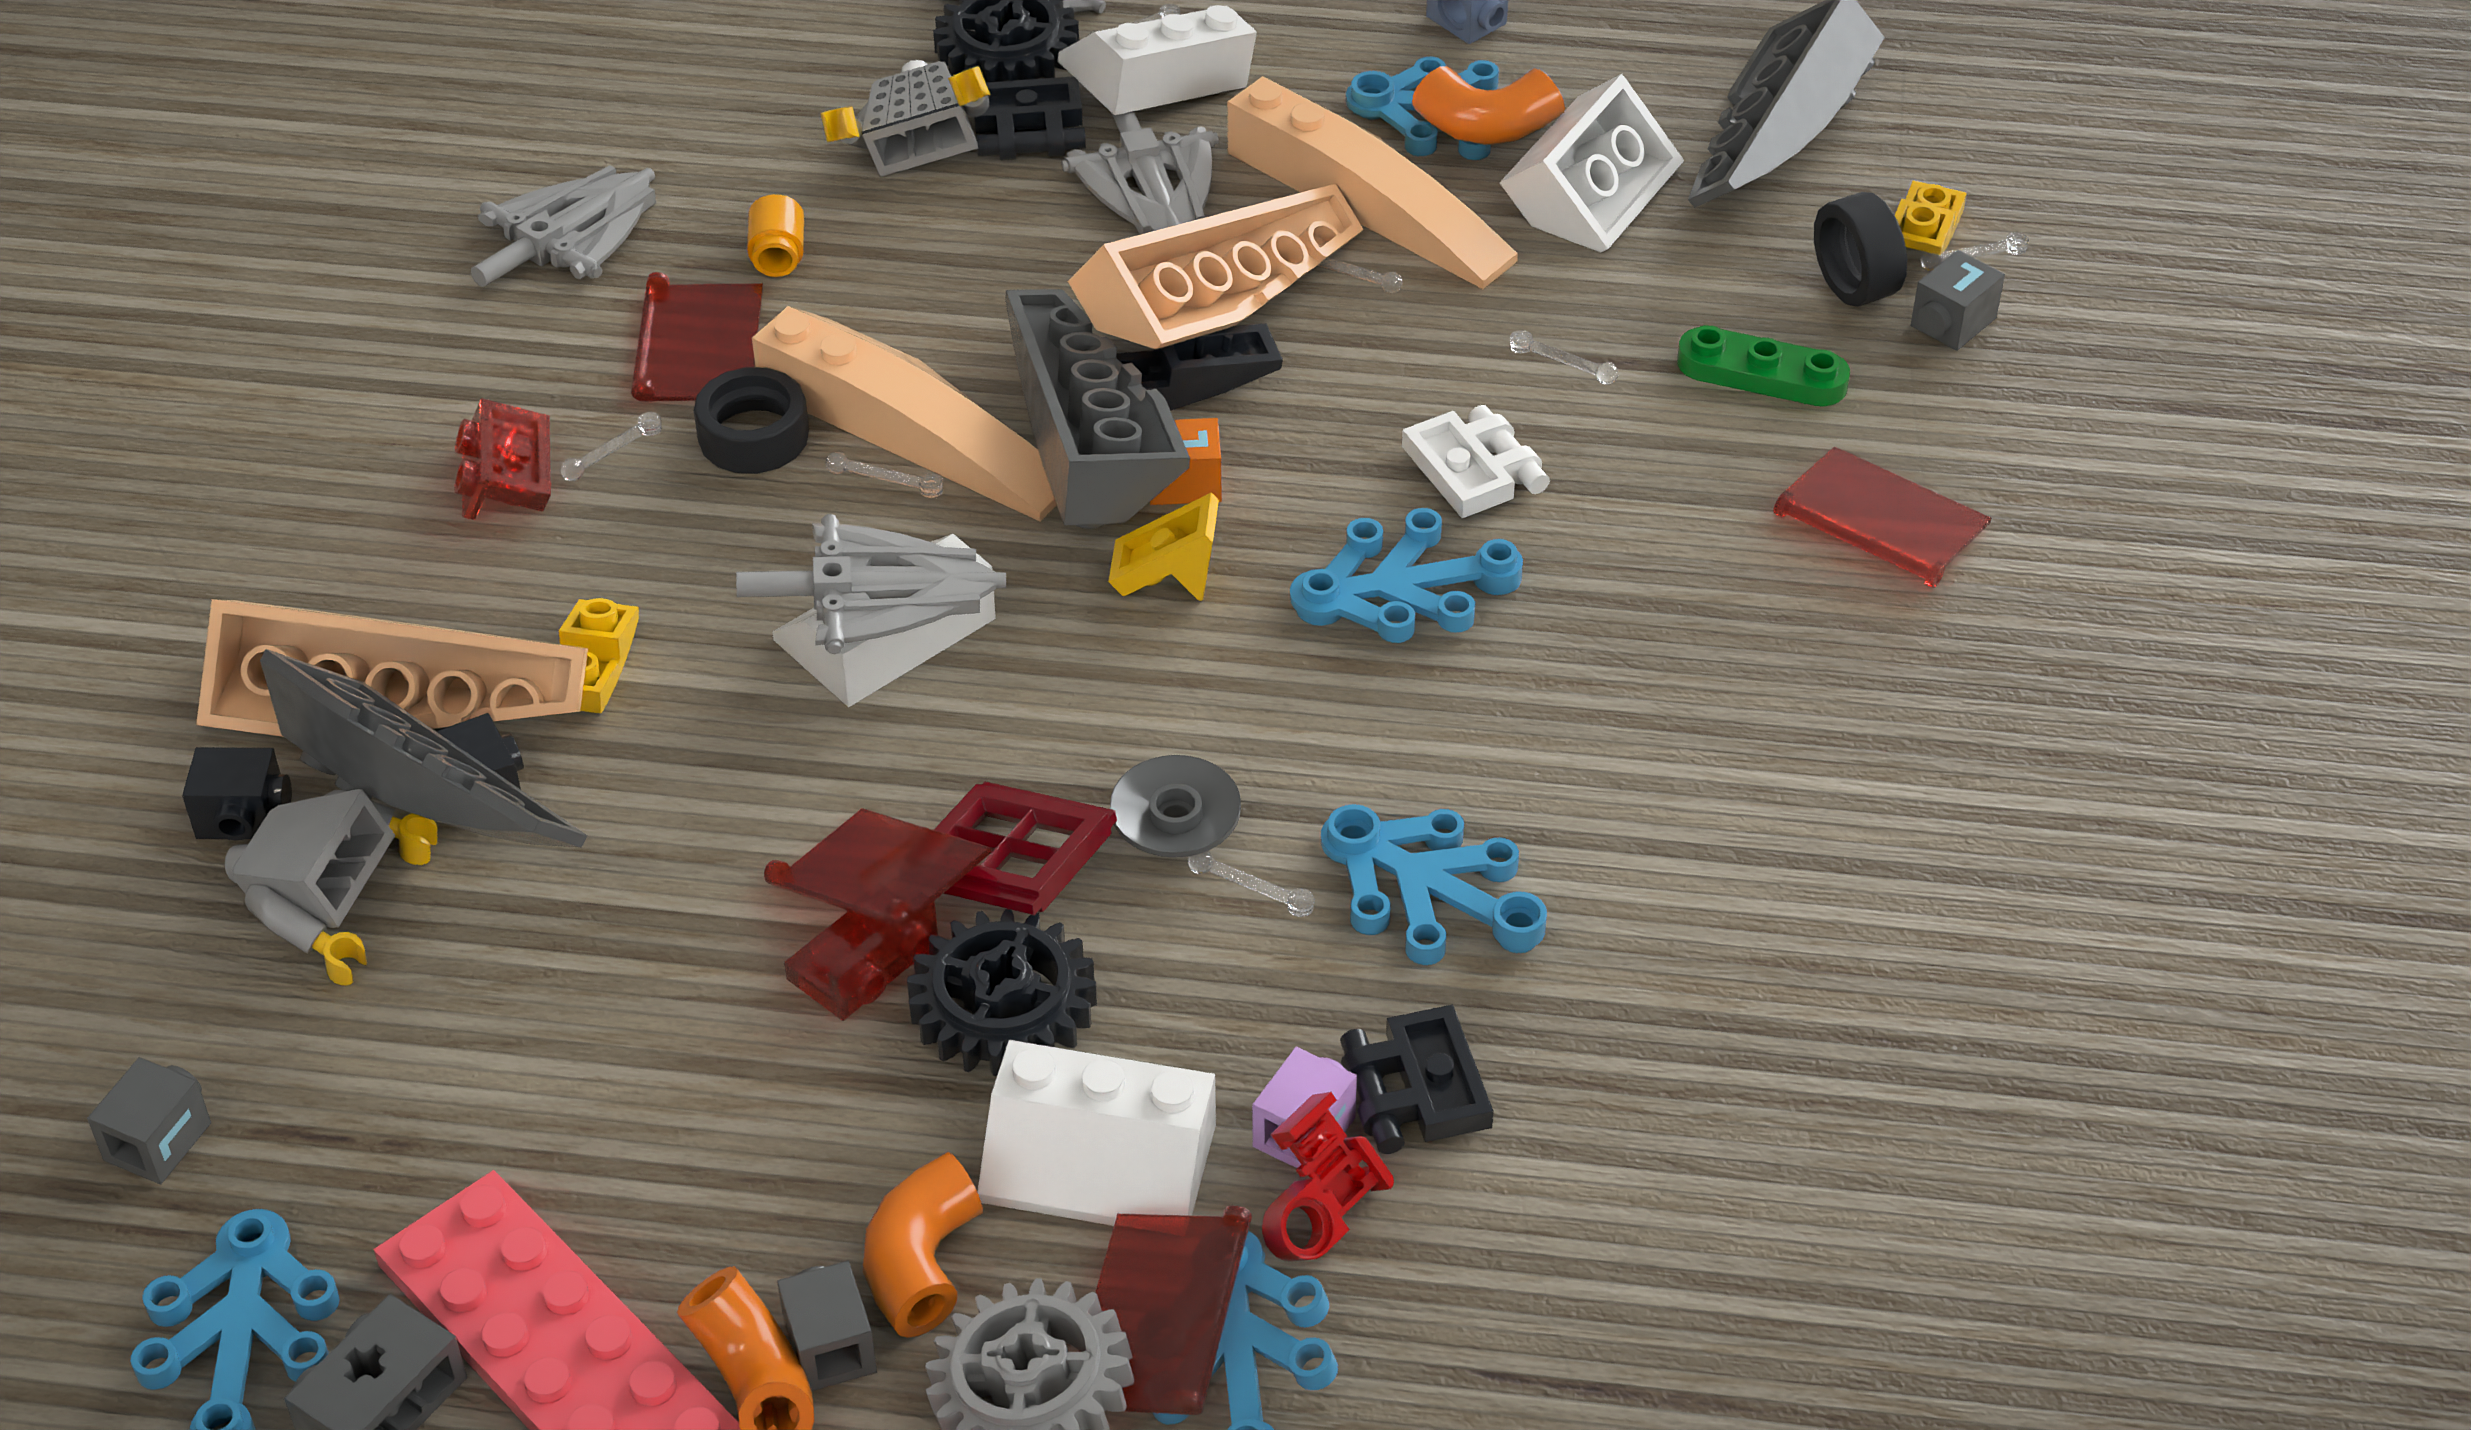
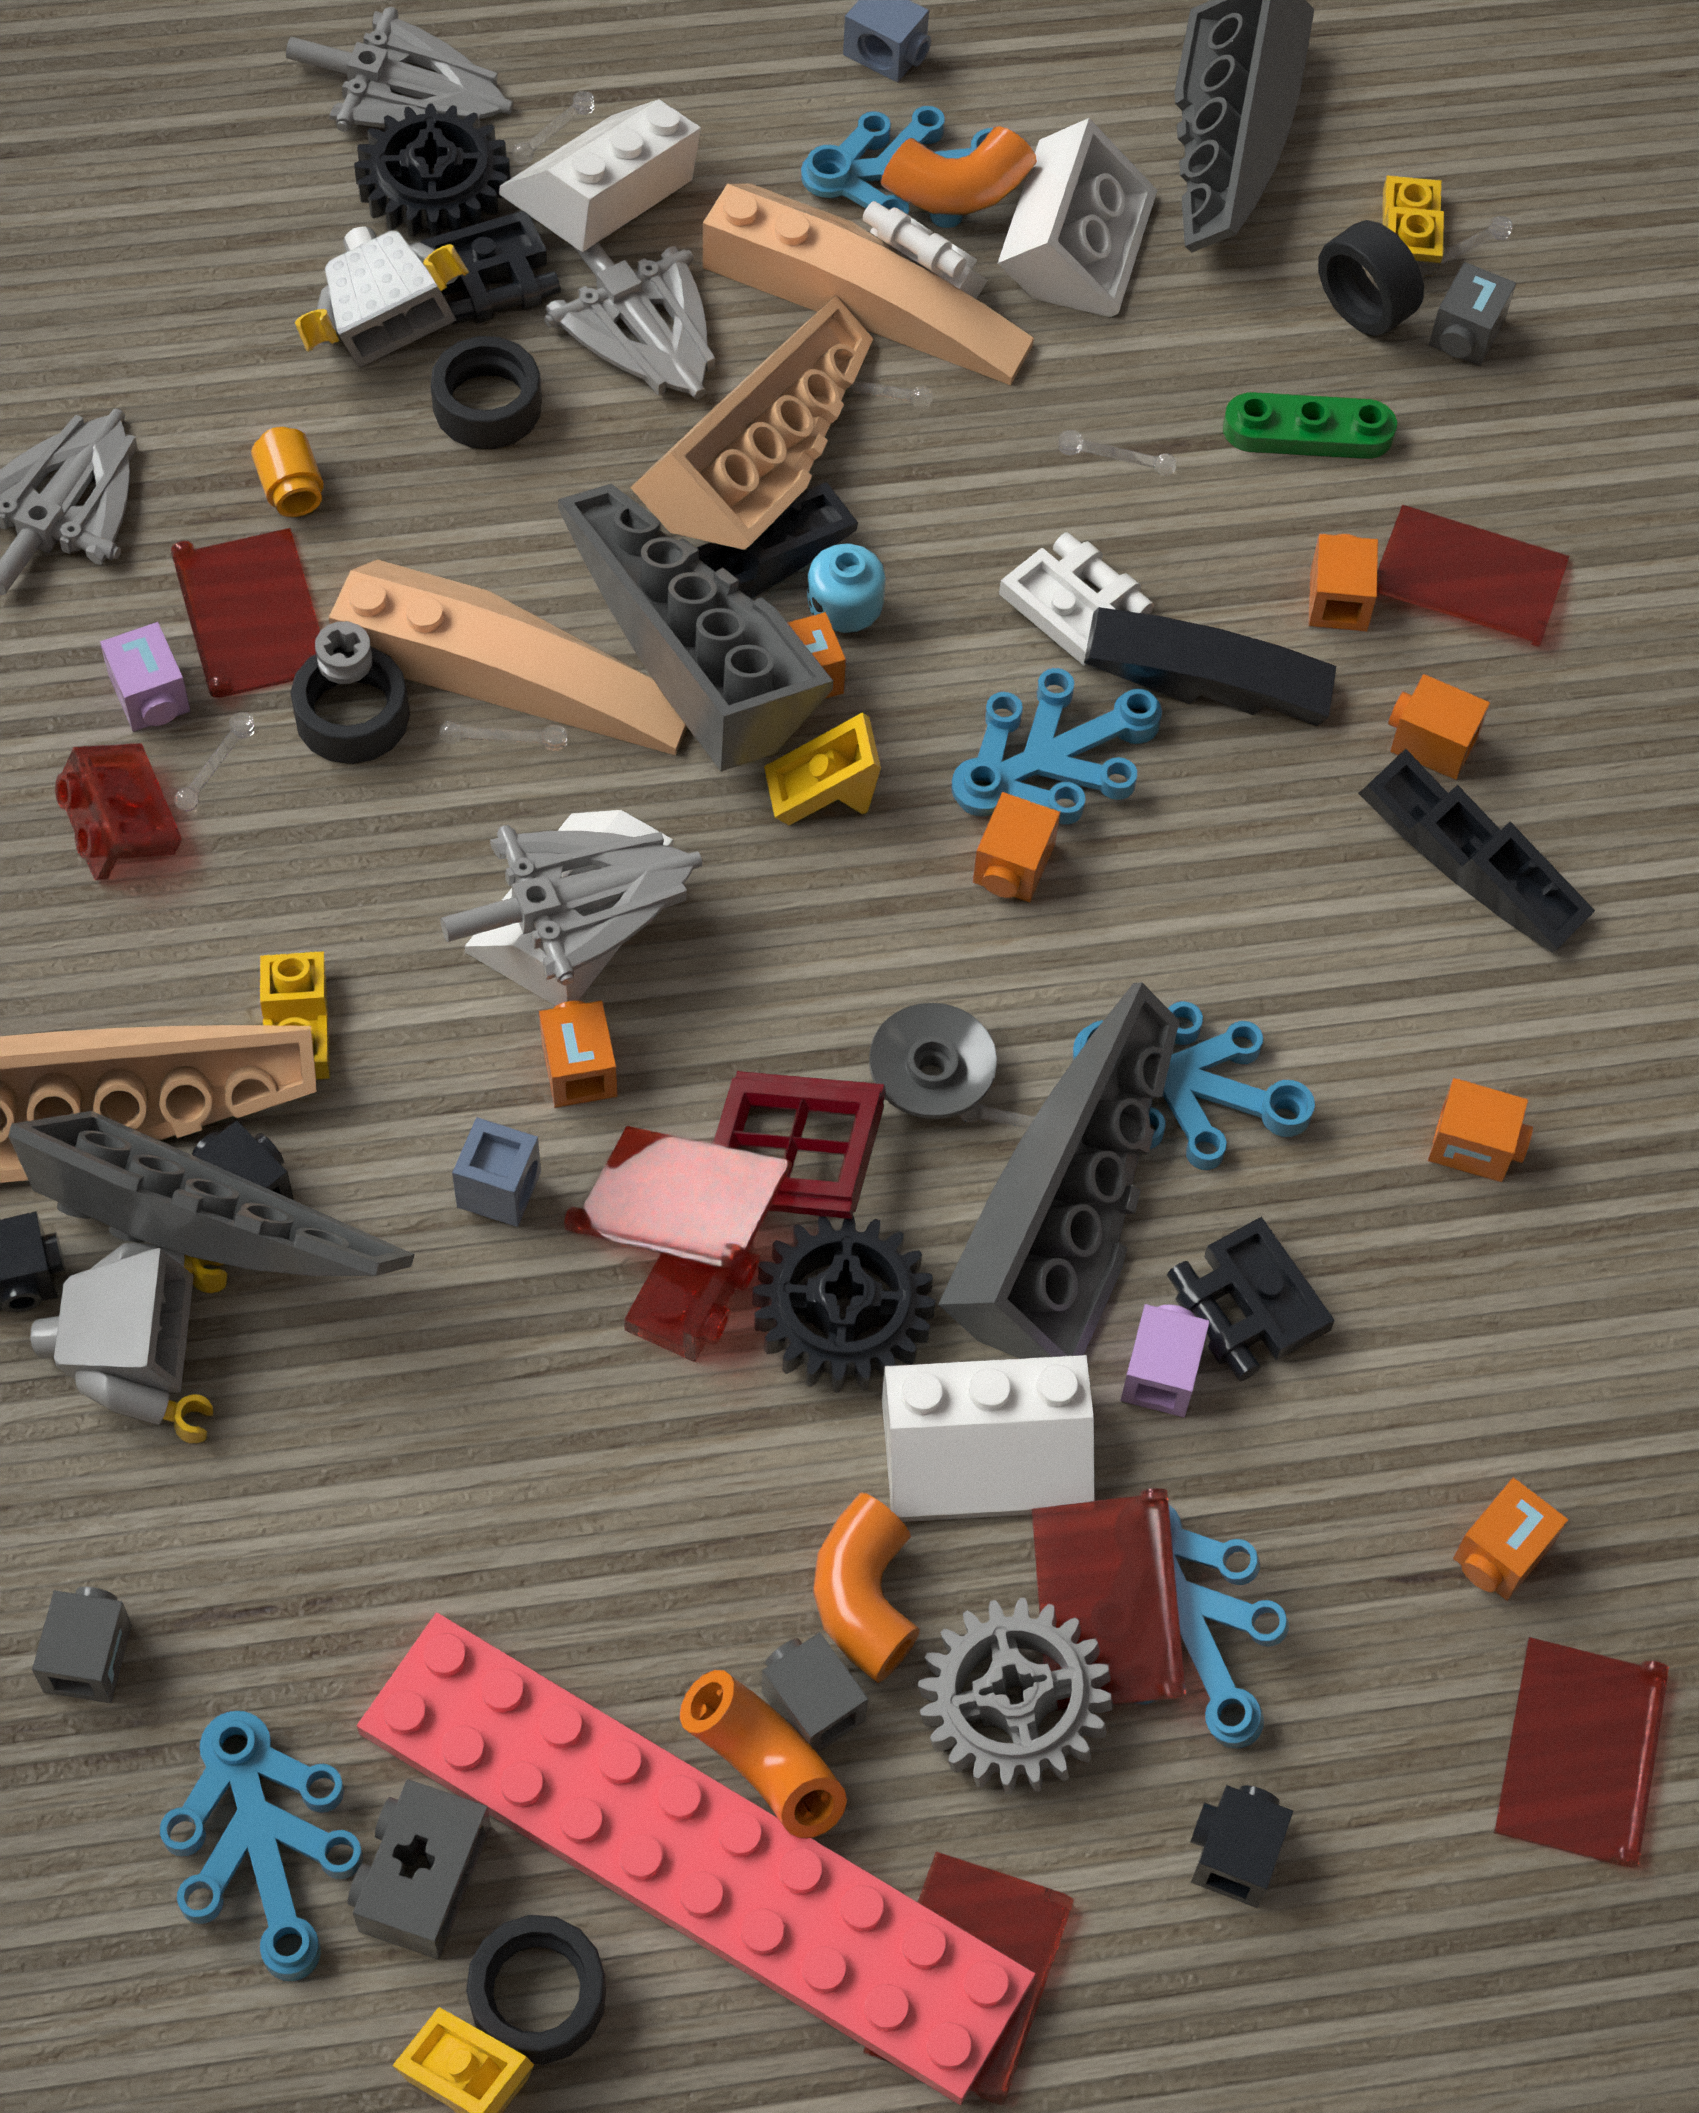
camera: 20 degrees left, 15 degrees up
red piece [1262,1092,1394,1262] -> none
none -> lavender brick [100,622,190,731]
none -> light grey bush [315,621,372,684]
none -> black tyre [431,336,542,449]
none -> sand blue brick [452,1117,541,1227]
none -> orange brick [539,1000,618,1108]
none -> medium azure head [807,543,886,633]
none -> white plate [863,201,988,299]
none -> dark grey wedge [938,982,1179,1359]
none -> orange brick [973,792,1060,902]
none -> black slope [1084,607,1337,727]
none -> orange brick [1308,534,1378,632]
none -> black slope [1358,749,1595,953]
none -> orange brick [1388,674,1490,780]
none -> orange brick [1428,1078,1533,1182]
none -> orange brick [1453,1477,1568,1601]

